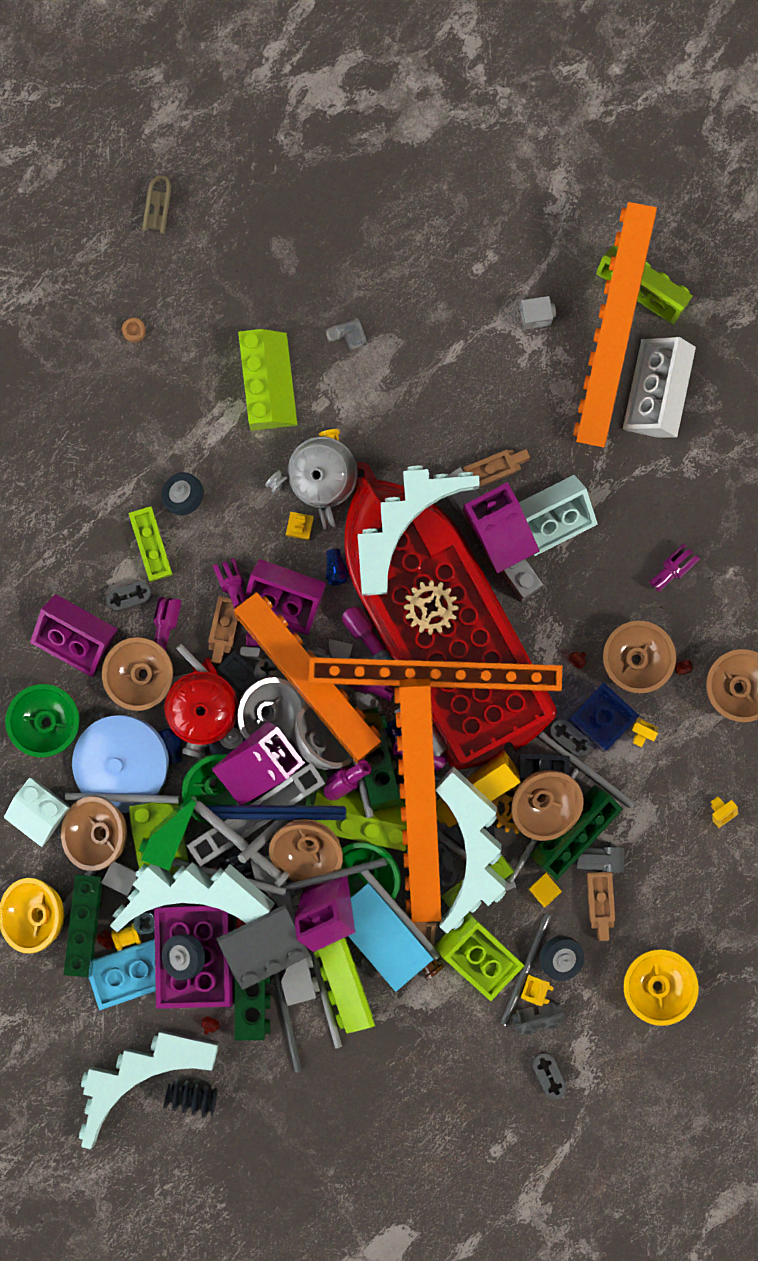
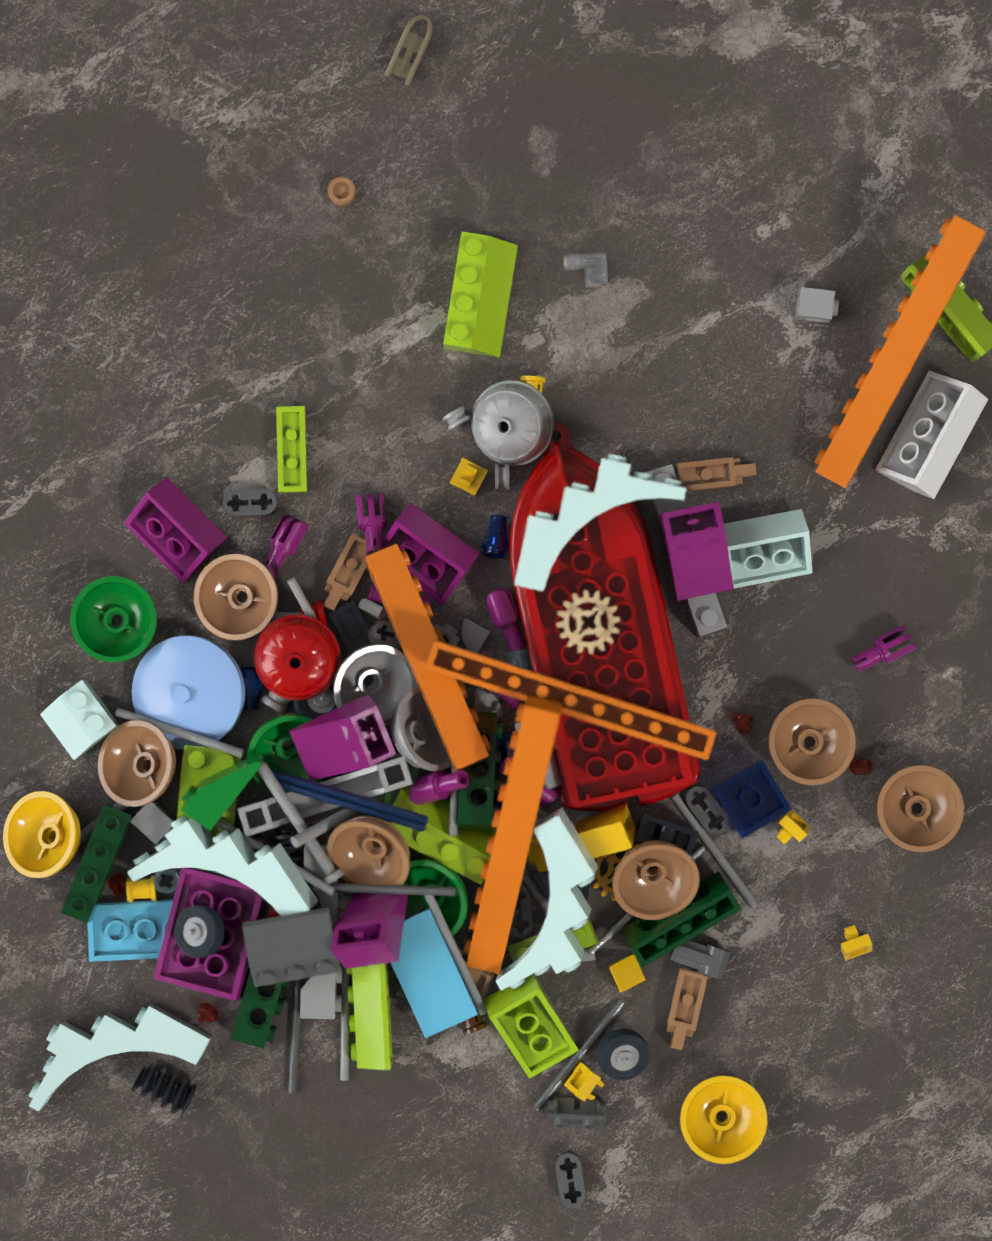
camera: 20 degrees right, 5 degrees up
black wheel [161,472,204,516] -> none

